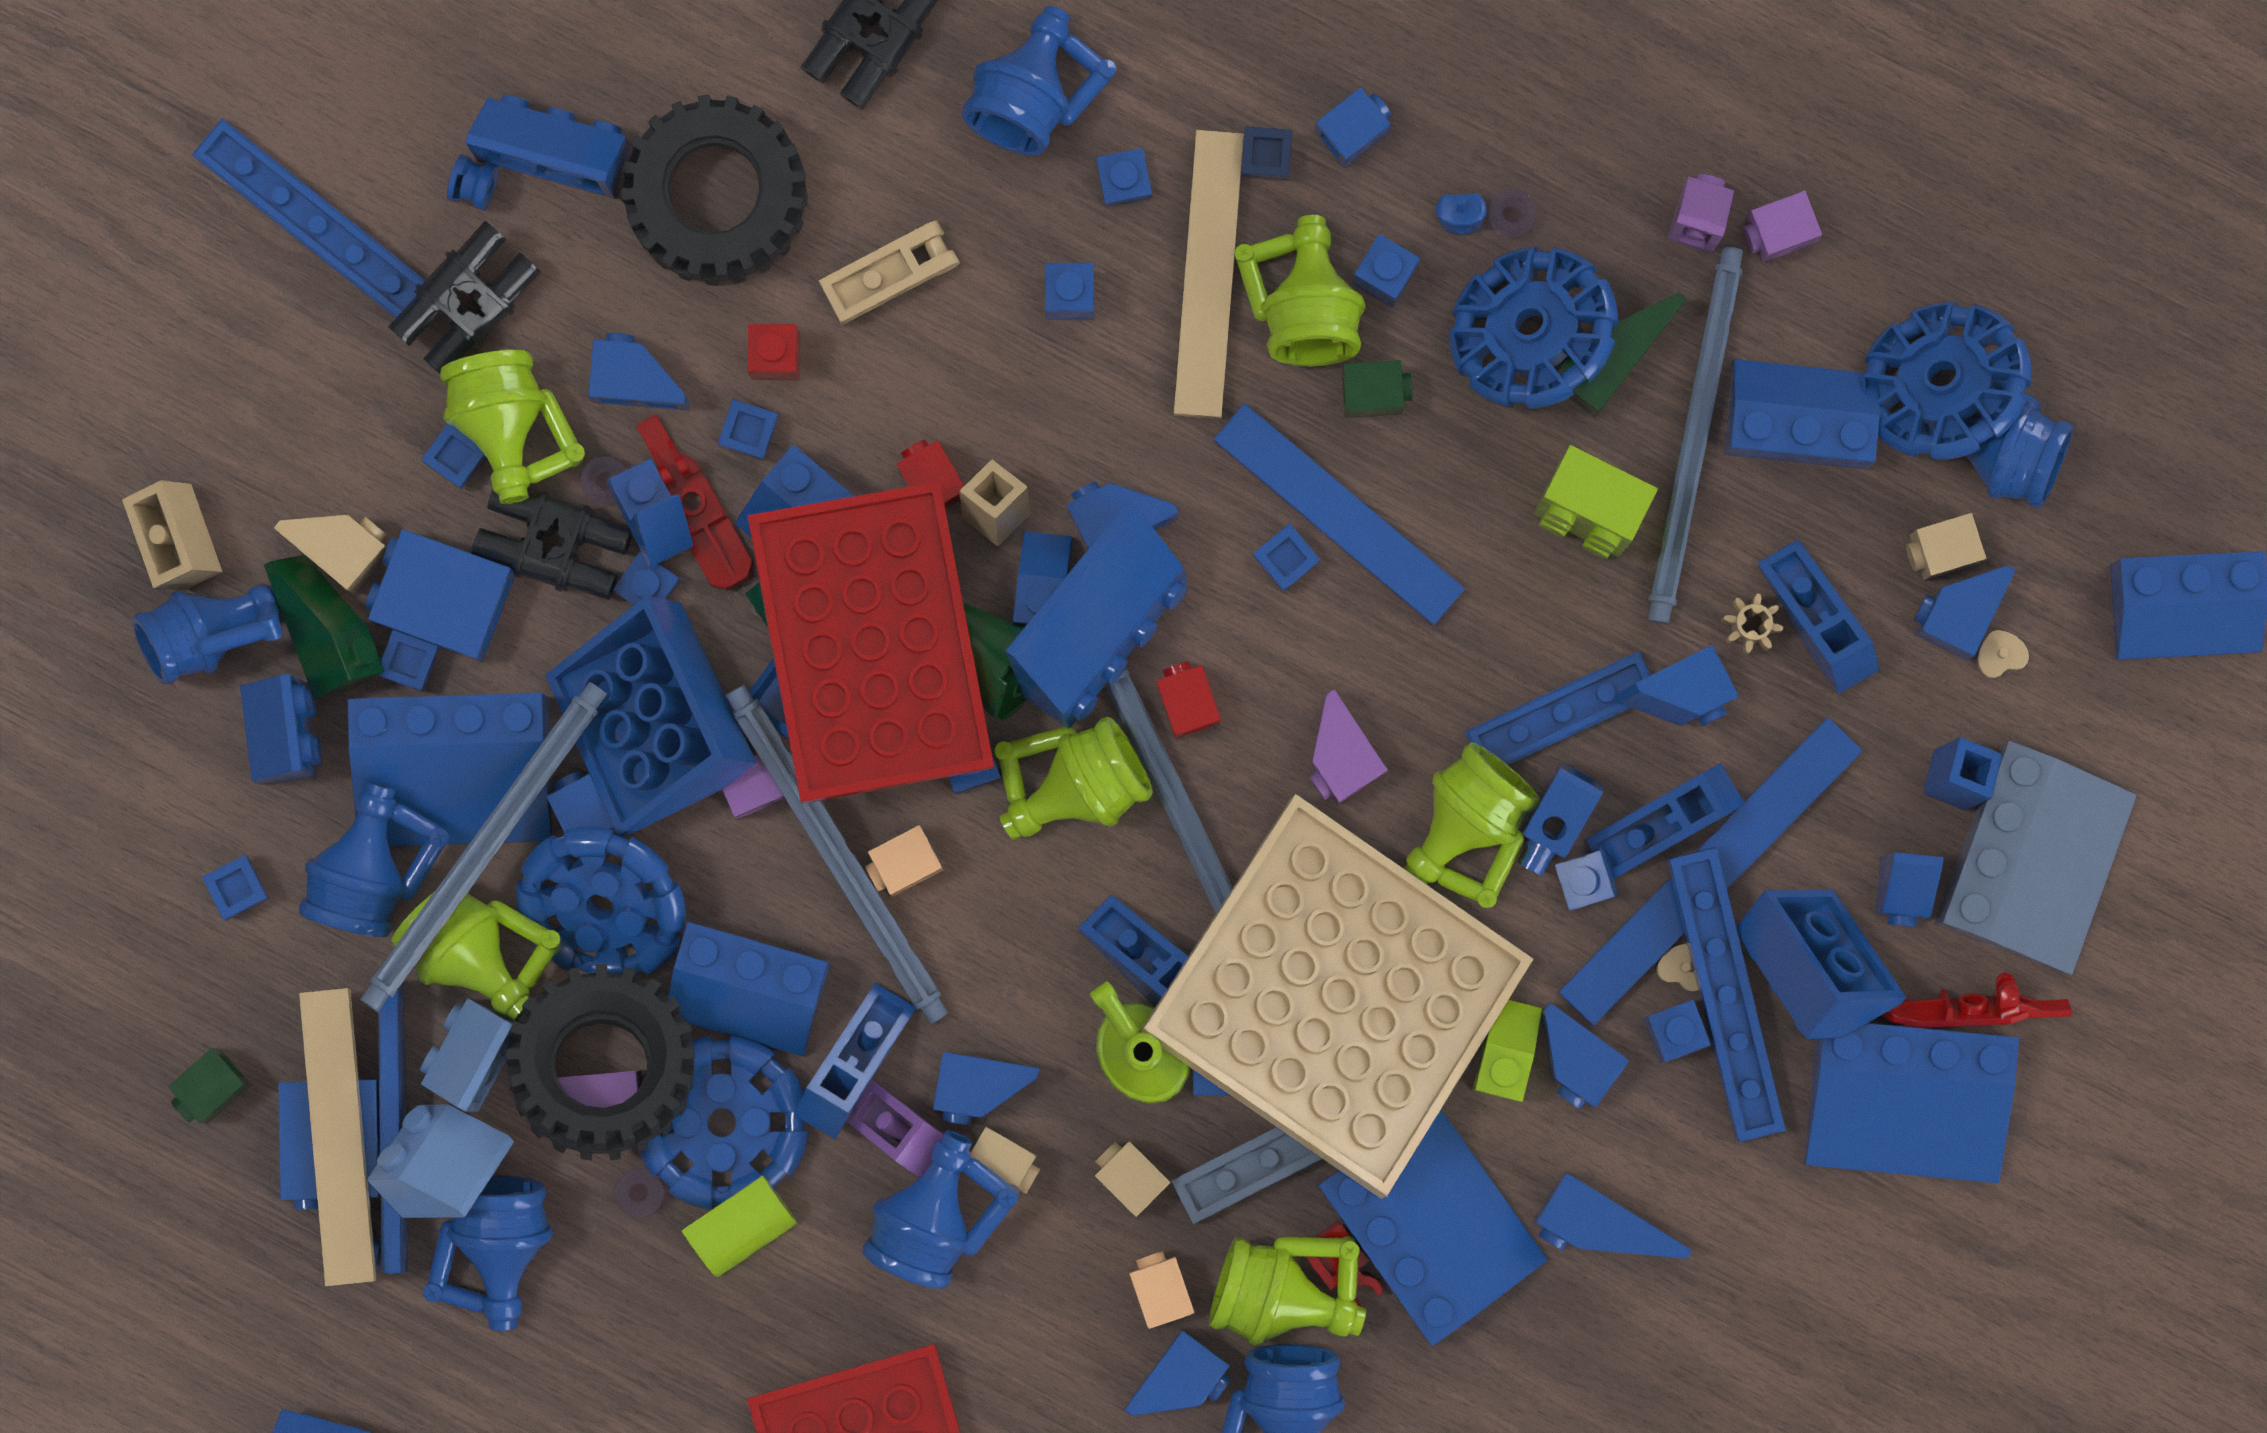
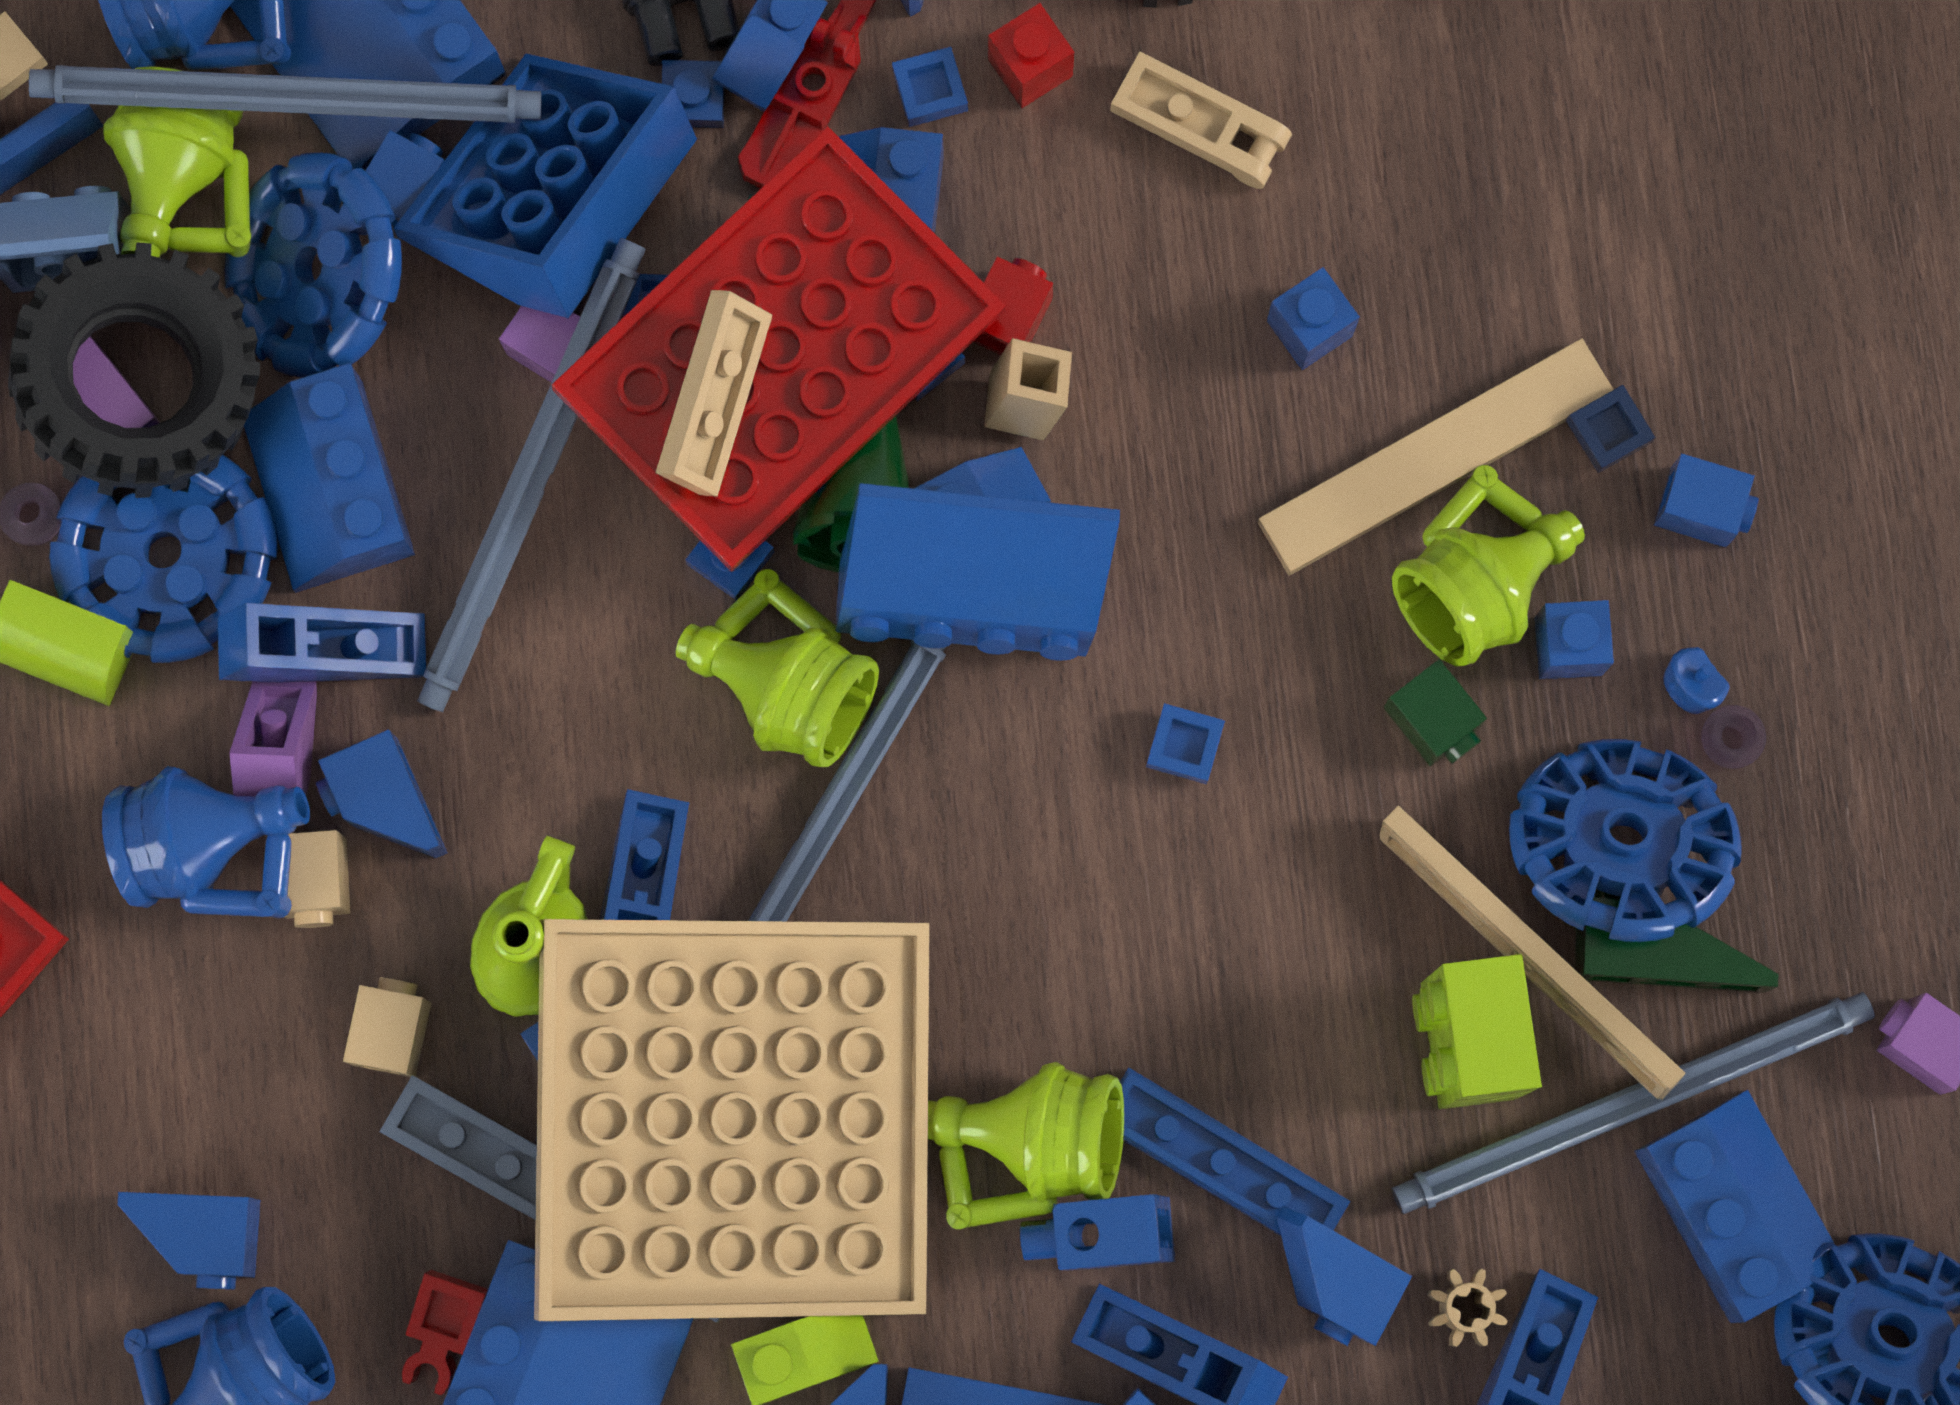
camera: 55 degrees right, 5 degrees down
light nougat brick [865,825,943,897] -> none
blue piece [961,6,1116,156] -> none
blue slope [1066,481,1179,550] -> none
blue plate [1096,148,1152,207] -> none
light nougat brick [1129,1251,1195,1329] -> none
red brick [1156,661,1221,739] -> none
lime piece [1209,1236,1366,1346] -> none
blue tile [1213,403,1465,626] -> none
medium lavender slope [1309,689,1388,805] -> none
plate [1555,850,1618,911] -> none
medium lavender slope [1667,174,1734,253] -> none
none -> tan plate [656,290,773,497]
none -> tan tile [1379,805,1686,1100]

